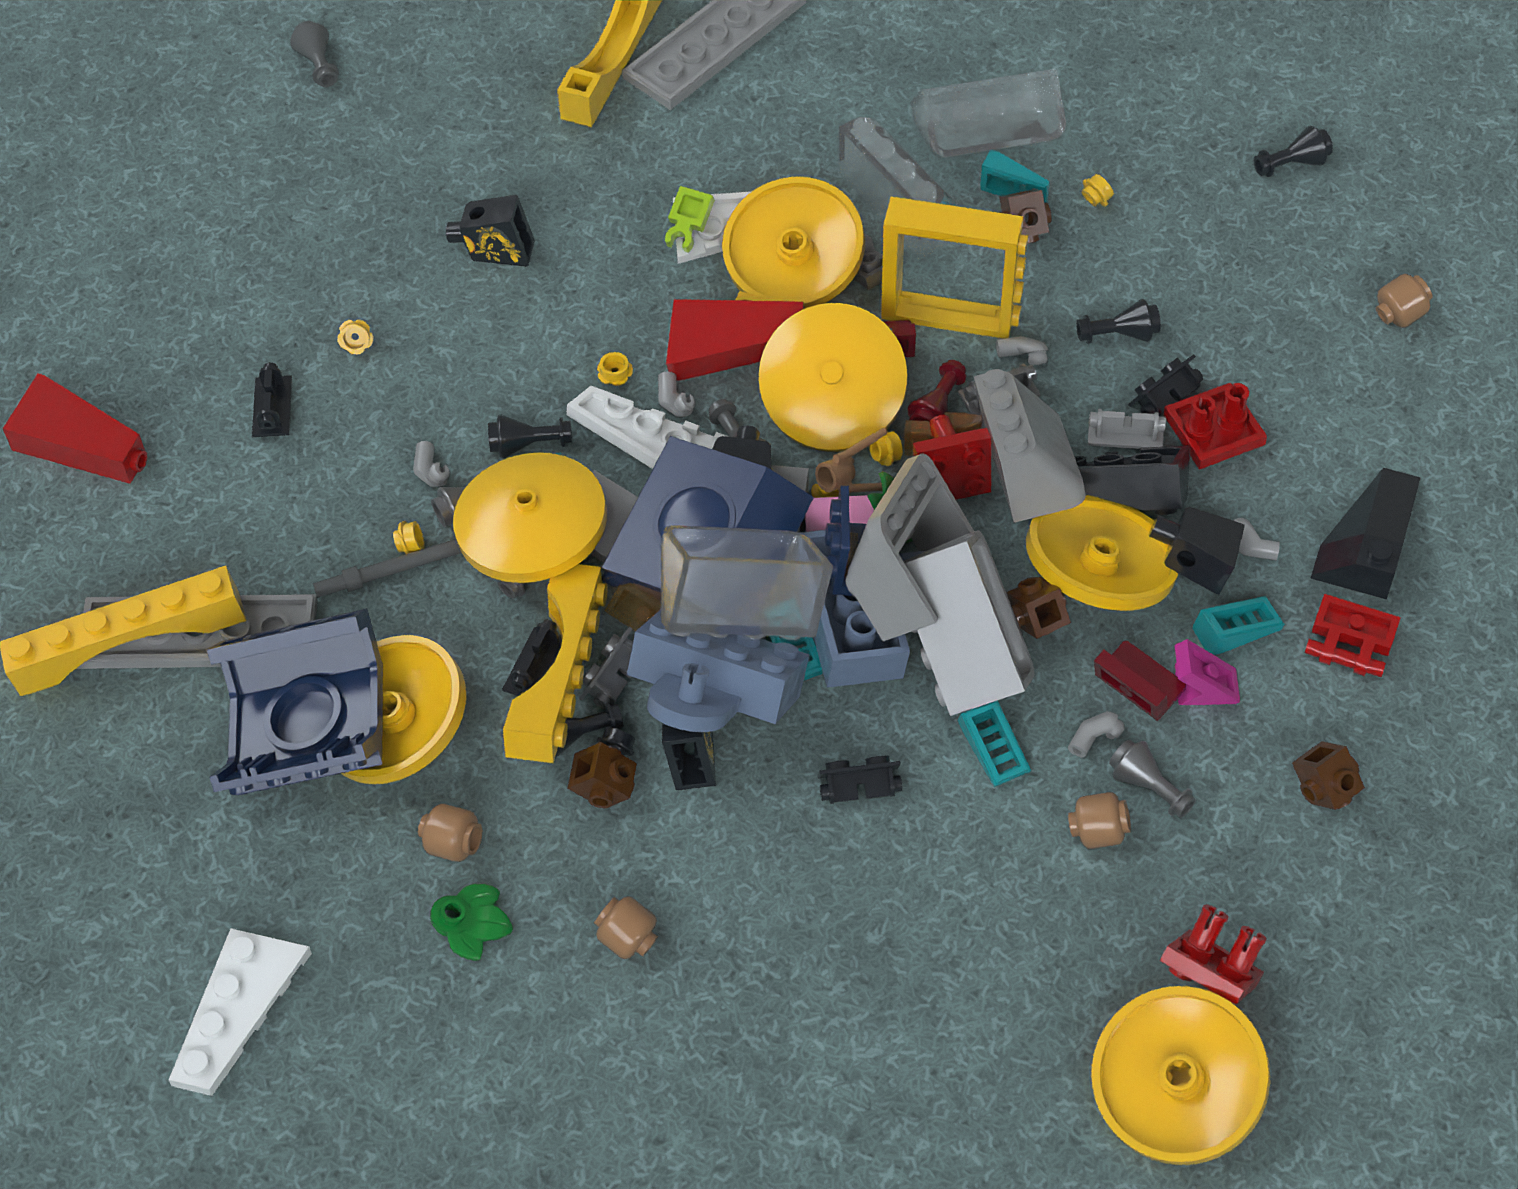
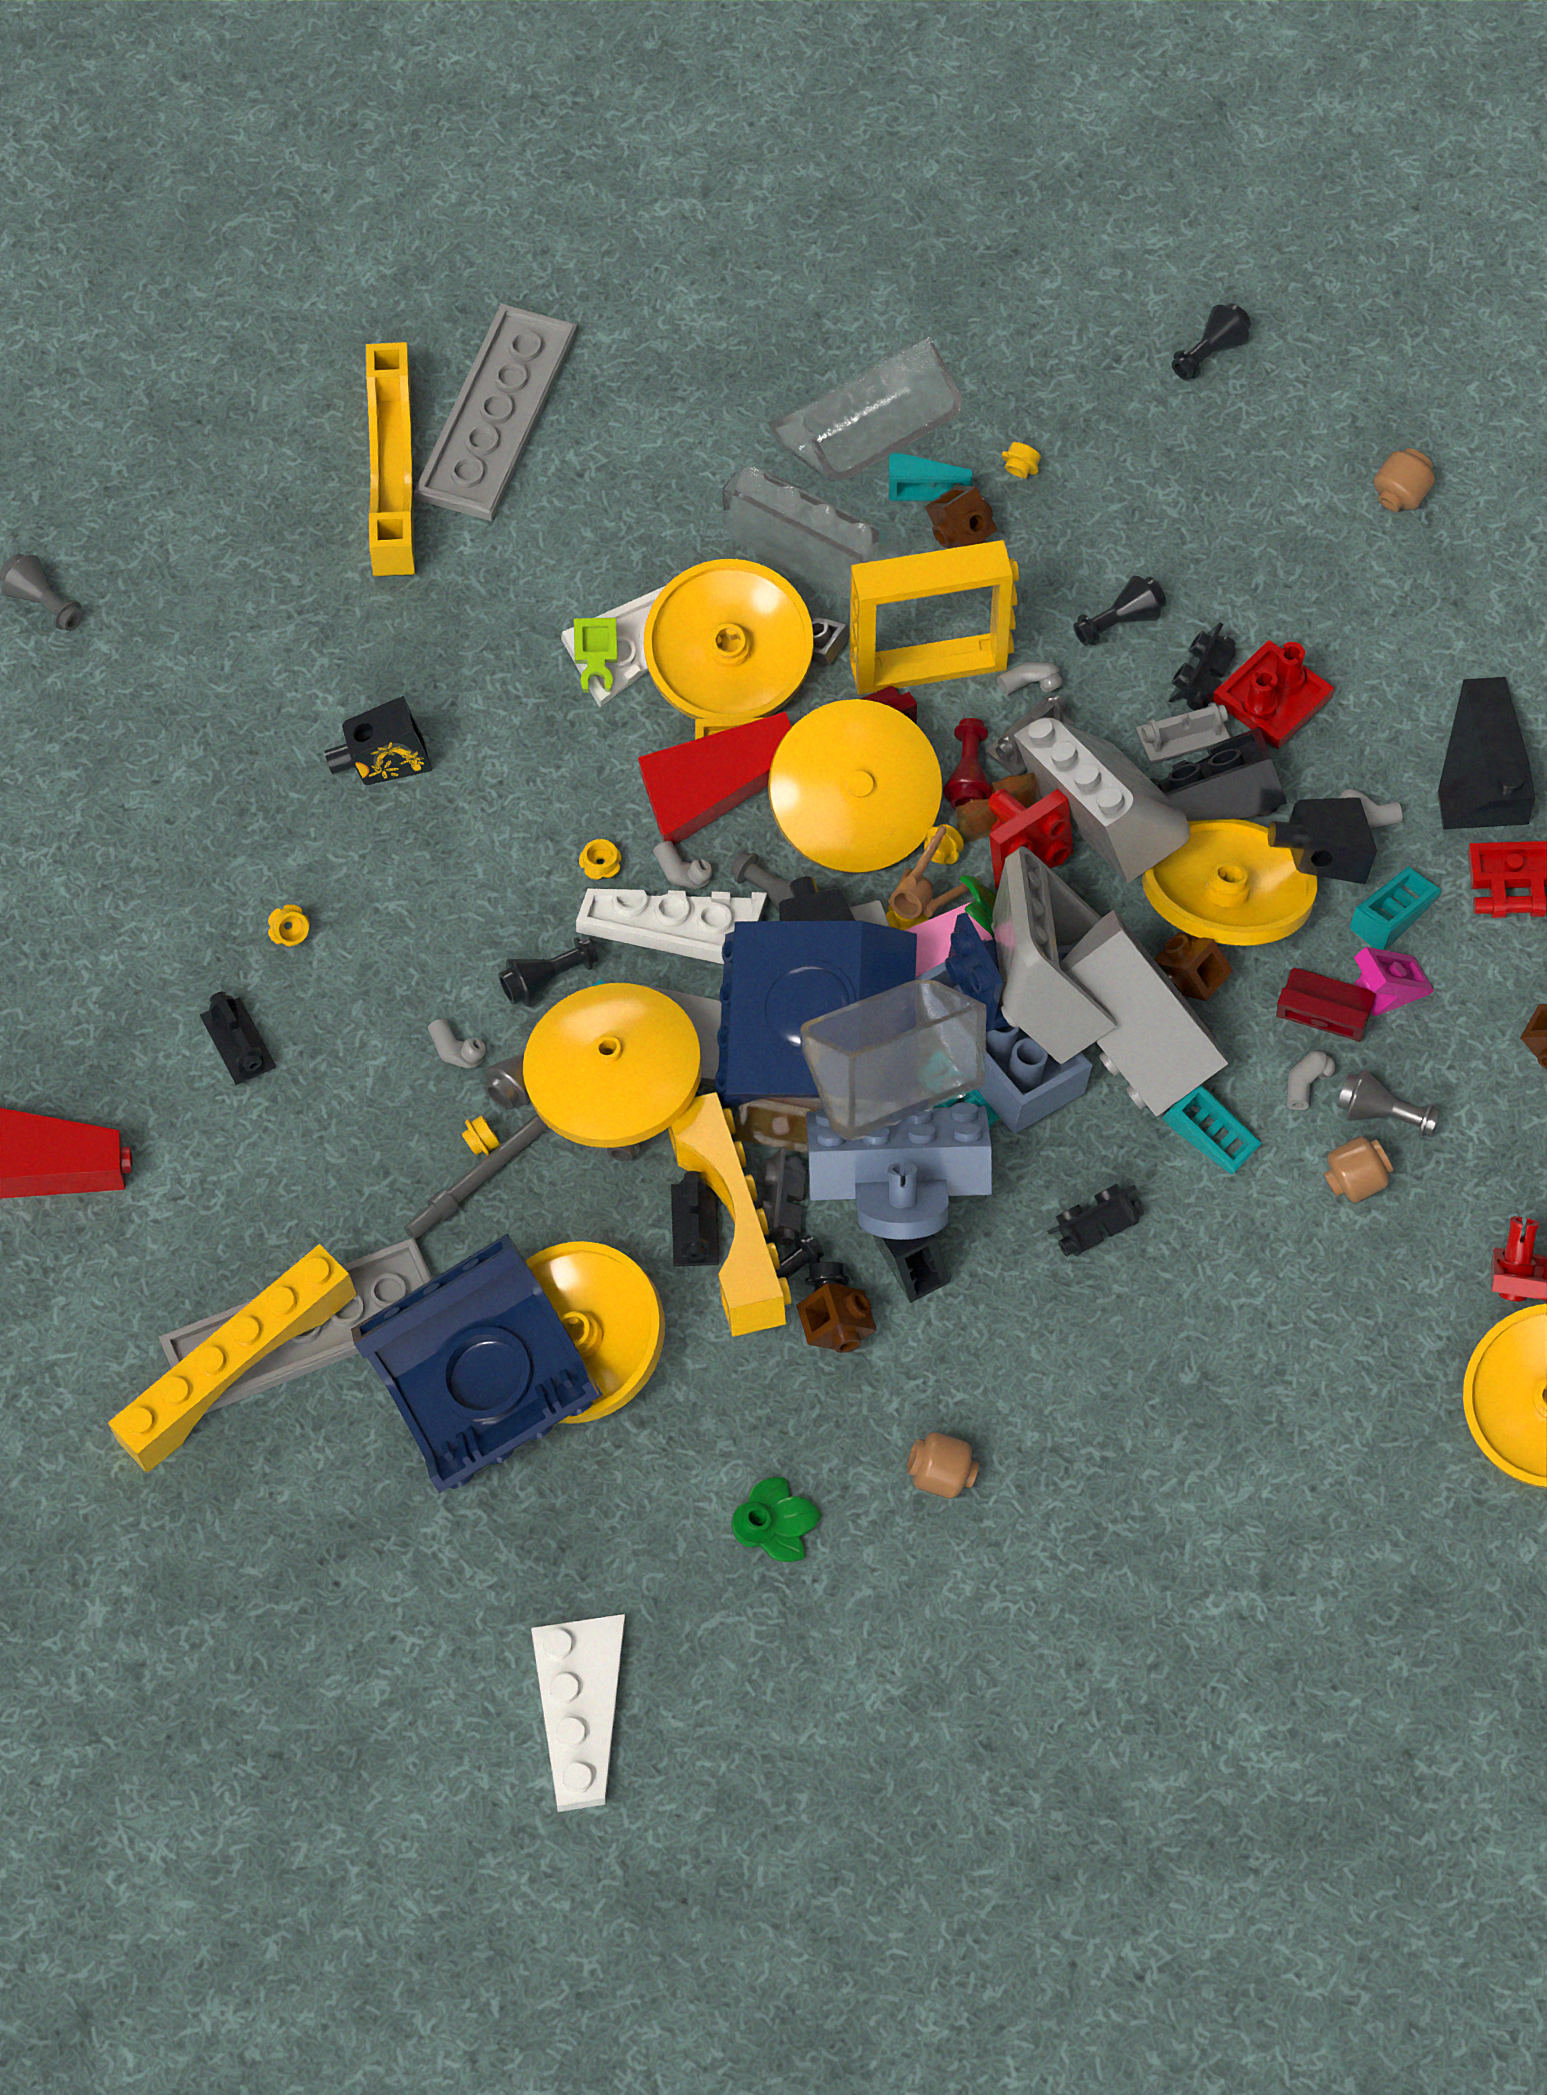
camera: 25 degrees left, 5 degrees up
medium nougat head [418,804,483,862] -> none

